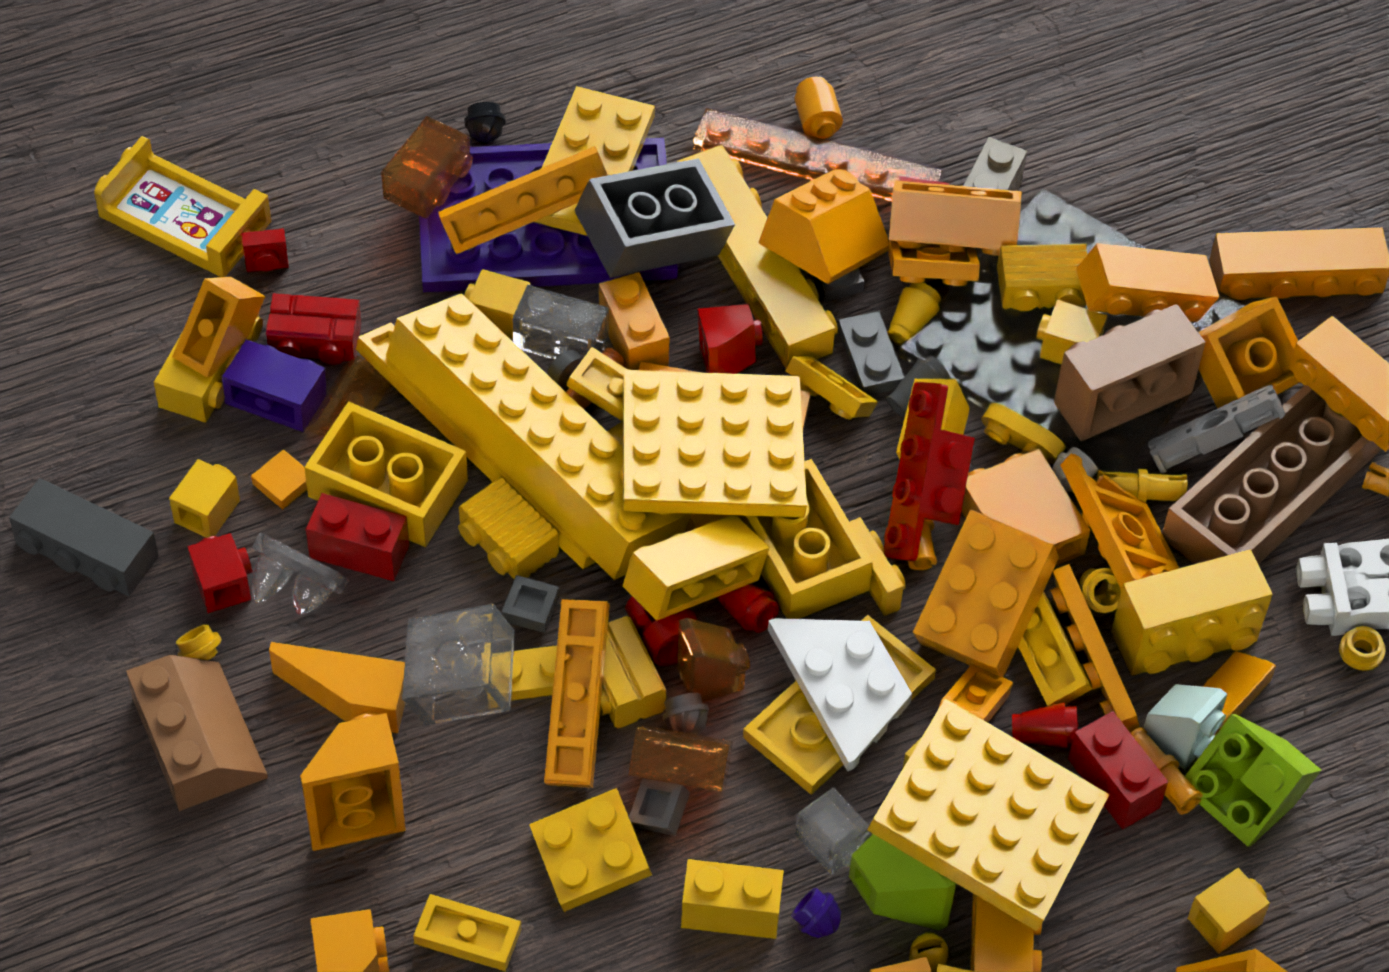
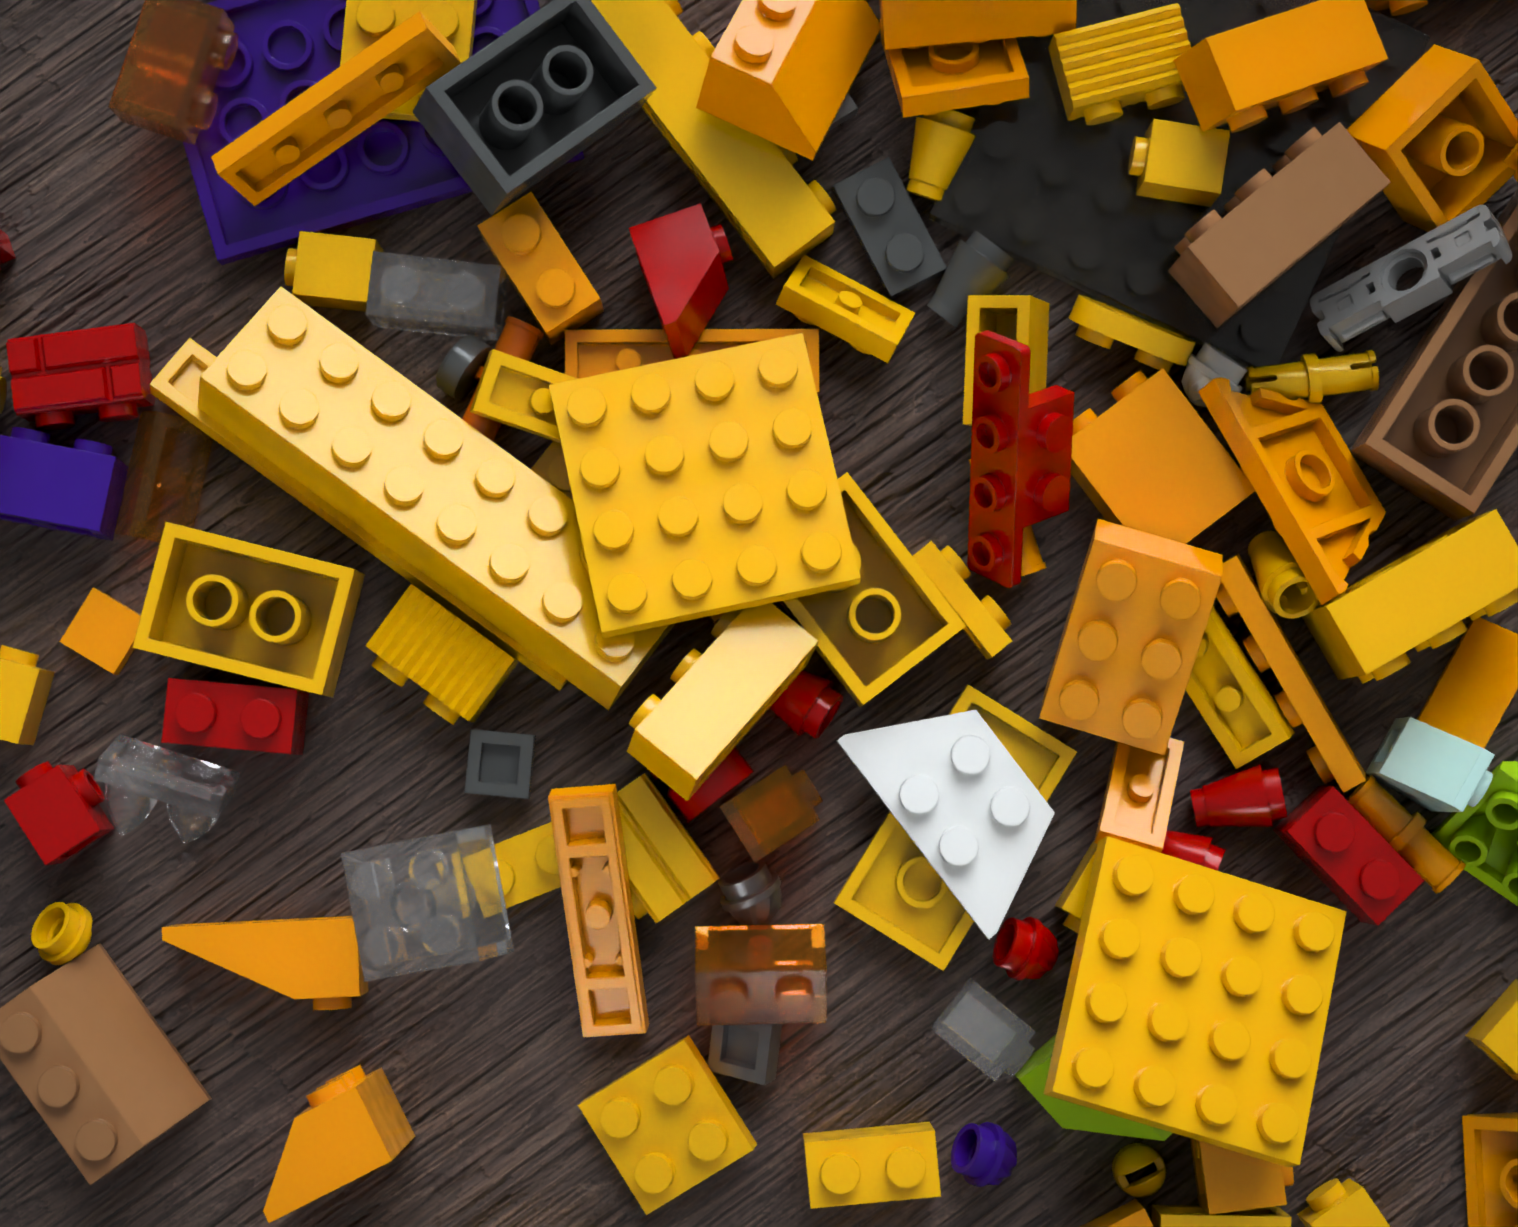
camera: 15 degrees left, 30 degrees up
none -> red plate [993,917,1059,981]

